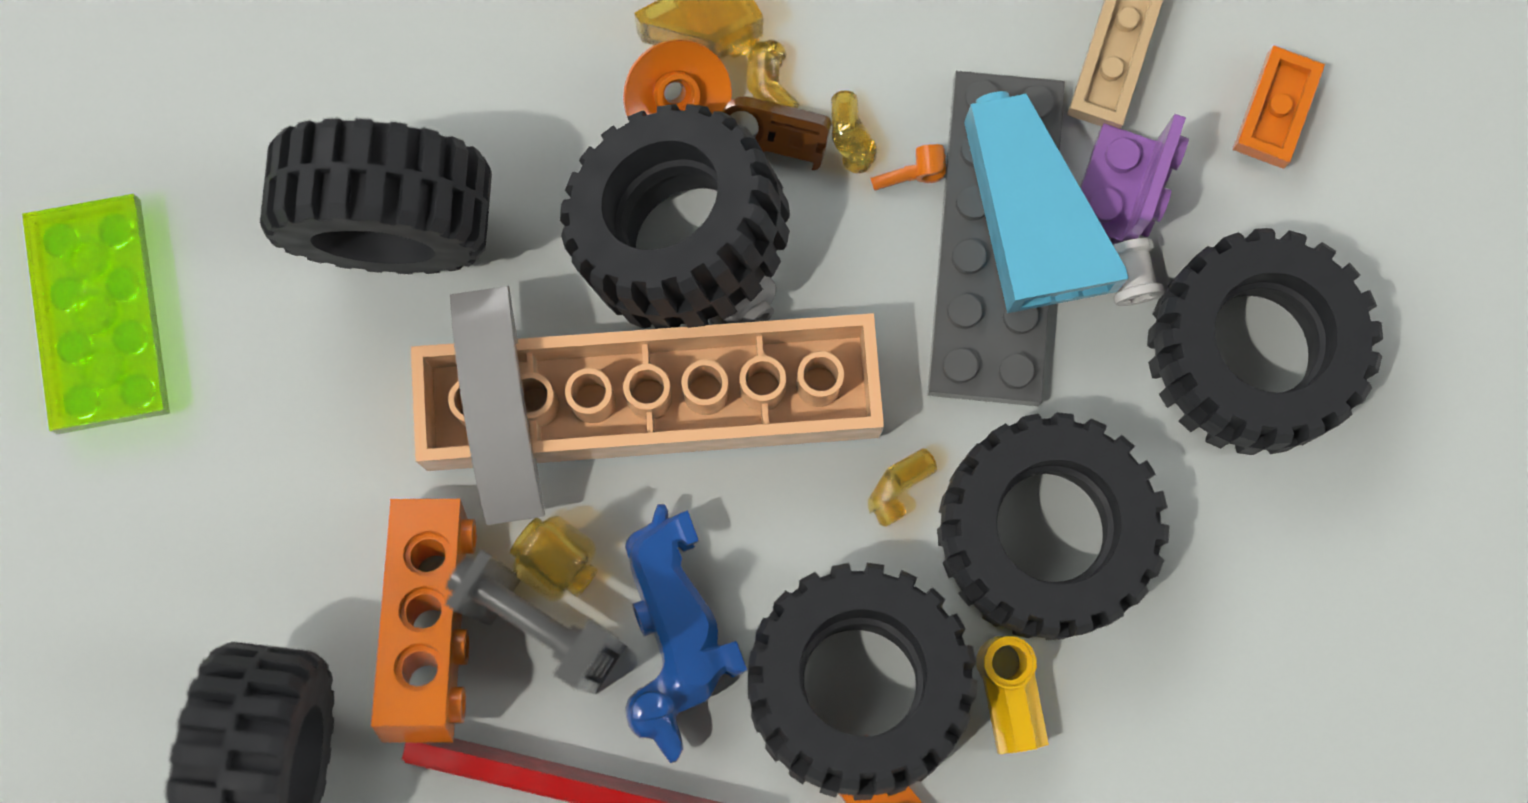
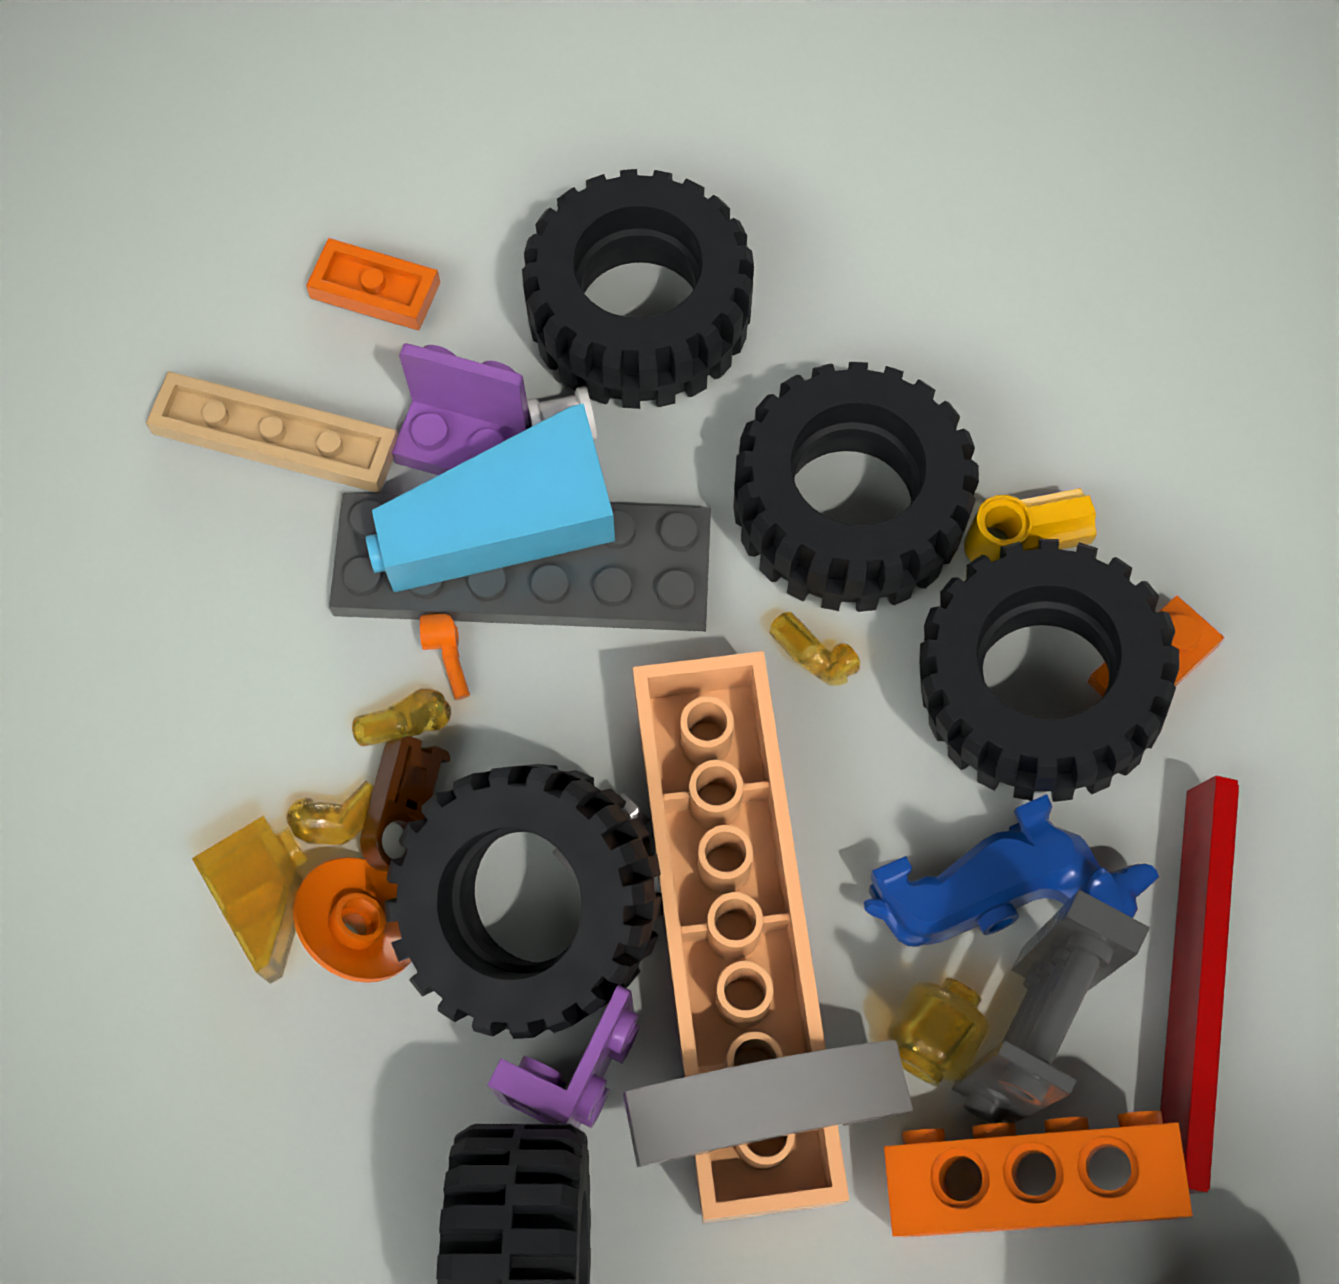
camera: 90 degrees left, 10 degrees down
none -> medium lavender bracket [487,985,640,1129]

